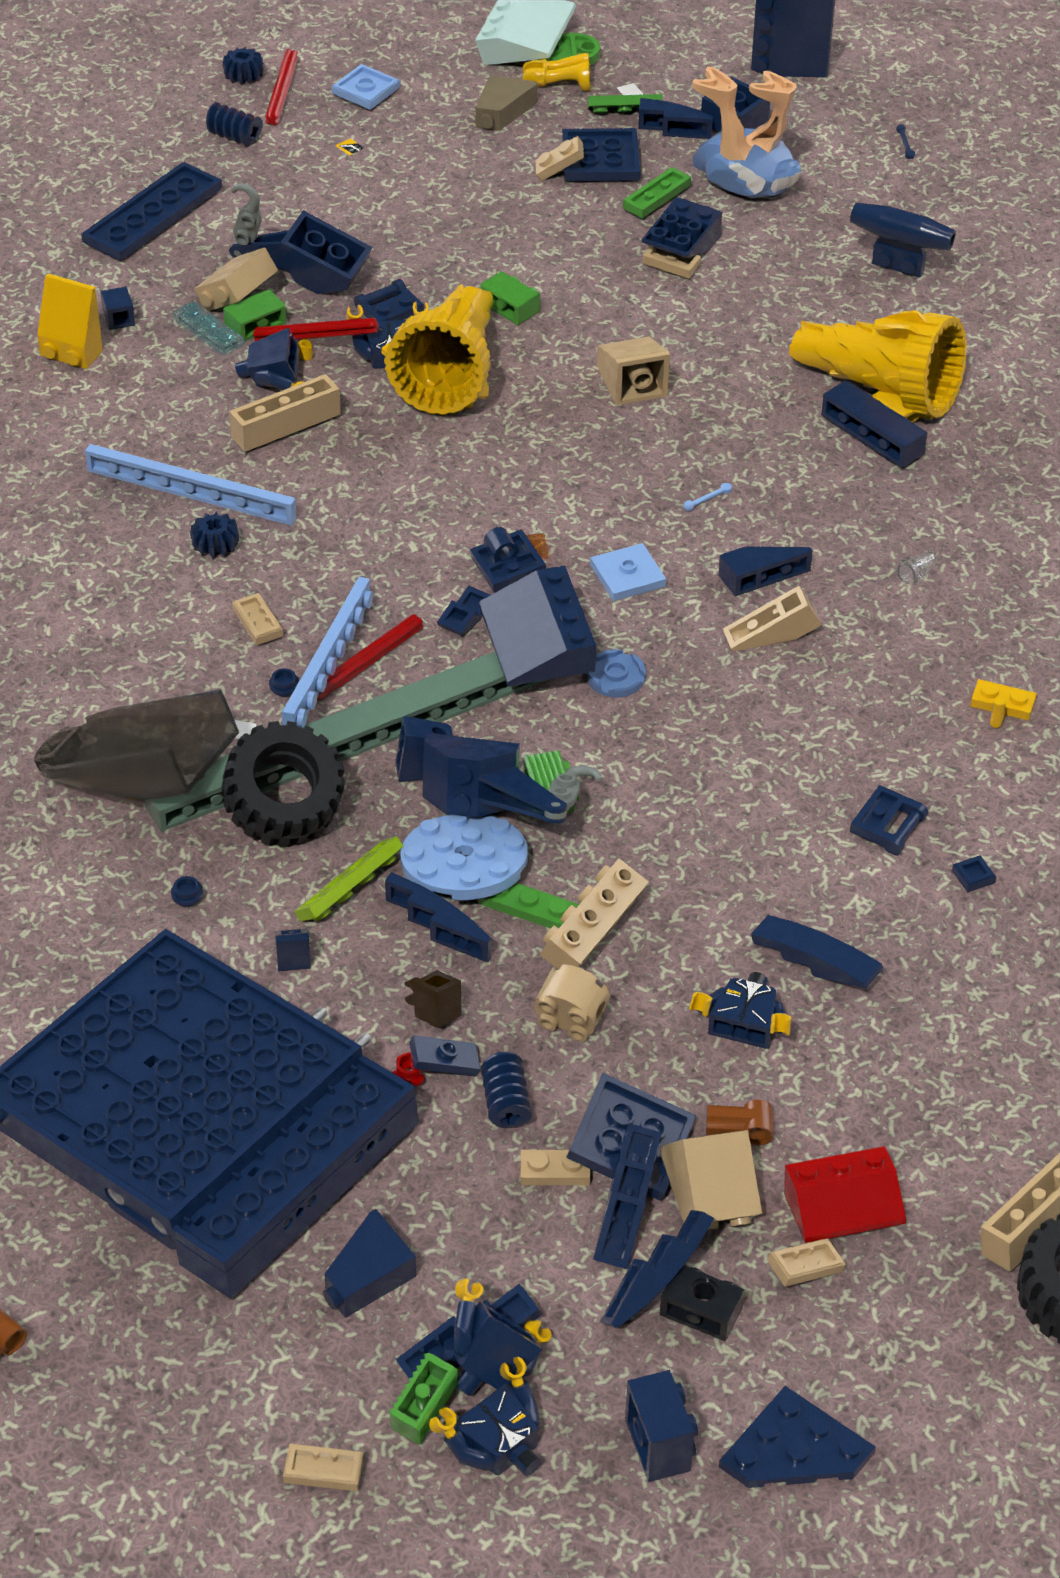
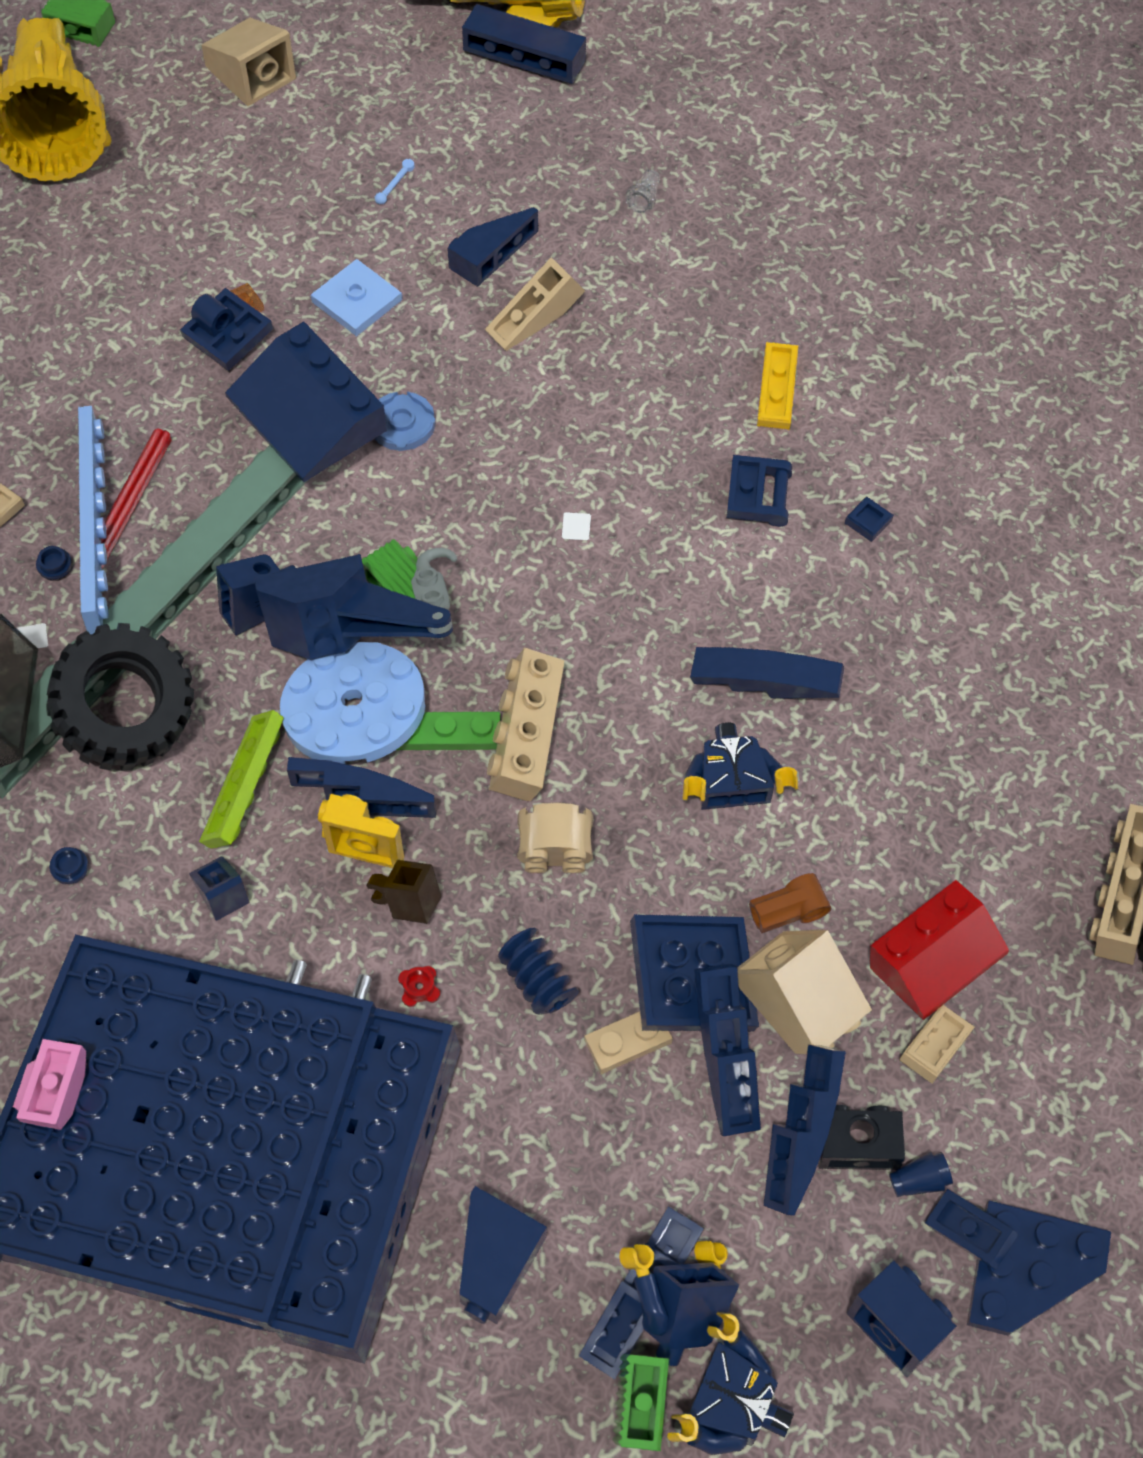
camera: 25 degrees left, 15 degrees up
dark blue plate [409,1035,481,1076] -> none
dark blue slope [437,585,490,636] -> none
yellow plate [970,679,1037,728] -> none
none -> bright pink slope [13,1039,86,1130]
none -> yellow plate [318,794,404,868]
none -> white sticker [562,512,591,540]
none -> yellow tile [757,342,798,430]
none -> dark blue cone [889,1151,953,1197]
none -> dark blue plate [925,1189,1019,1270]

